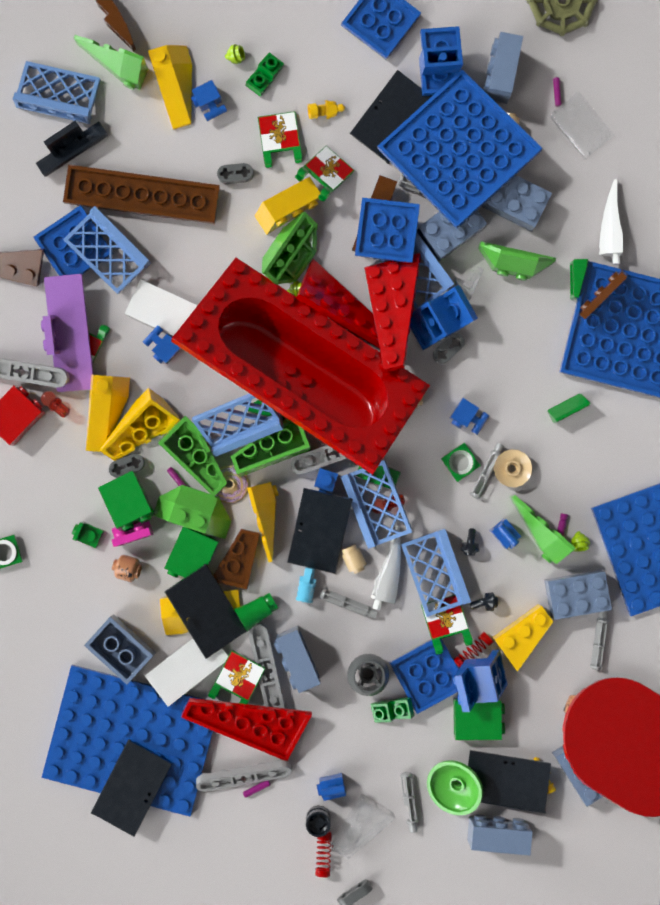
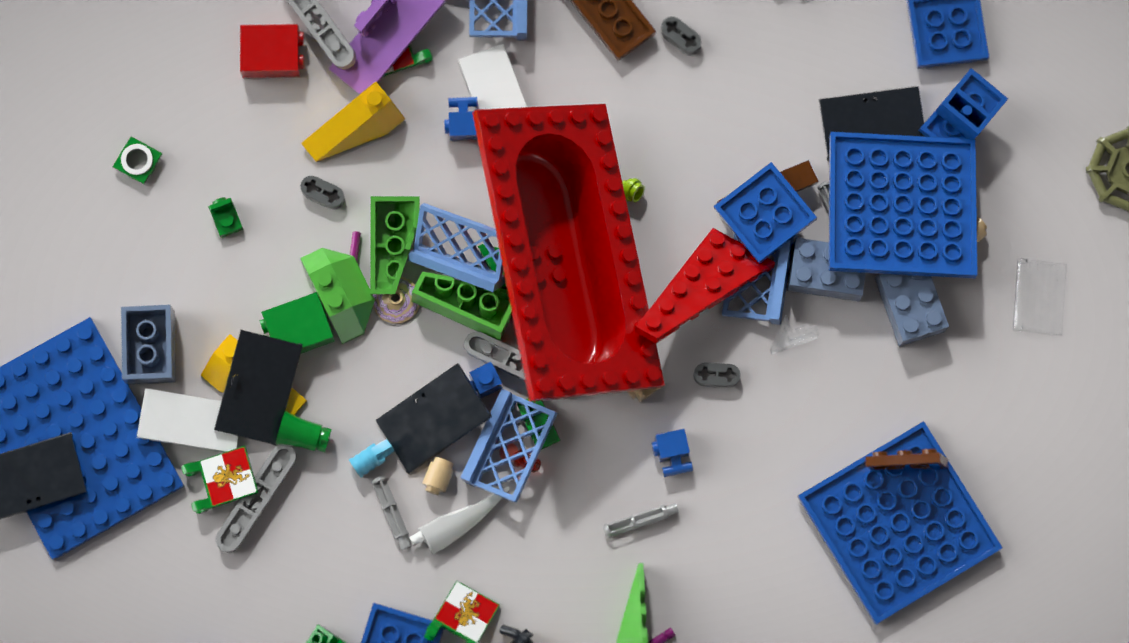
camera: 45 degrees right, 10 degrees down
clear red axle [41,391,70,418] -> none
green brick [98,471,155,532] -> none
yellow wedge [100,388,180,461] -> none
dark pink bracket [112,521,154,547] -> none
nougat head [112,555,142,582] -> none
red wing [181,698,312,761] -> none
light grey piece [196,759,291,792] -> none
reddish brown wing [214,529,260,589] -> none
magenta piece [243,780,271,798] -> none
yellow wedge [247,482,279,562] -> none
yellow wedge [255,177,321,235] -> none
flag [258,111,302,168] -> none
bright green wedge [262,212,318,285] -> none
sand blue brick [274,626,321,693] -> none
flag [295,146,355,202] -> none
red wing [296,259,380,348] -> none
yellow piece [307,100,345,119] -> none
dark grey wheel [347,654,389,696] -> none
medium blue fence [401,529,471,617] -> none
blue bracket [410,285,478,350] -> none
green piece [441,442,481,482] -> none
black plate [460,528,480,556] -> none
bright green wedge [478,241,556,281] -> none
sand blue brick [483,32,523,104] -> none
blue brick [489,519,521,549] -> none
tan dish [494,449,532,487] -> none
green slope [547,394,590,423] -> none
magenta piece [553,77,562,107] -> none
green slope [570,259,588,300] -> none
white piece [599,179,623,265] -> none

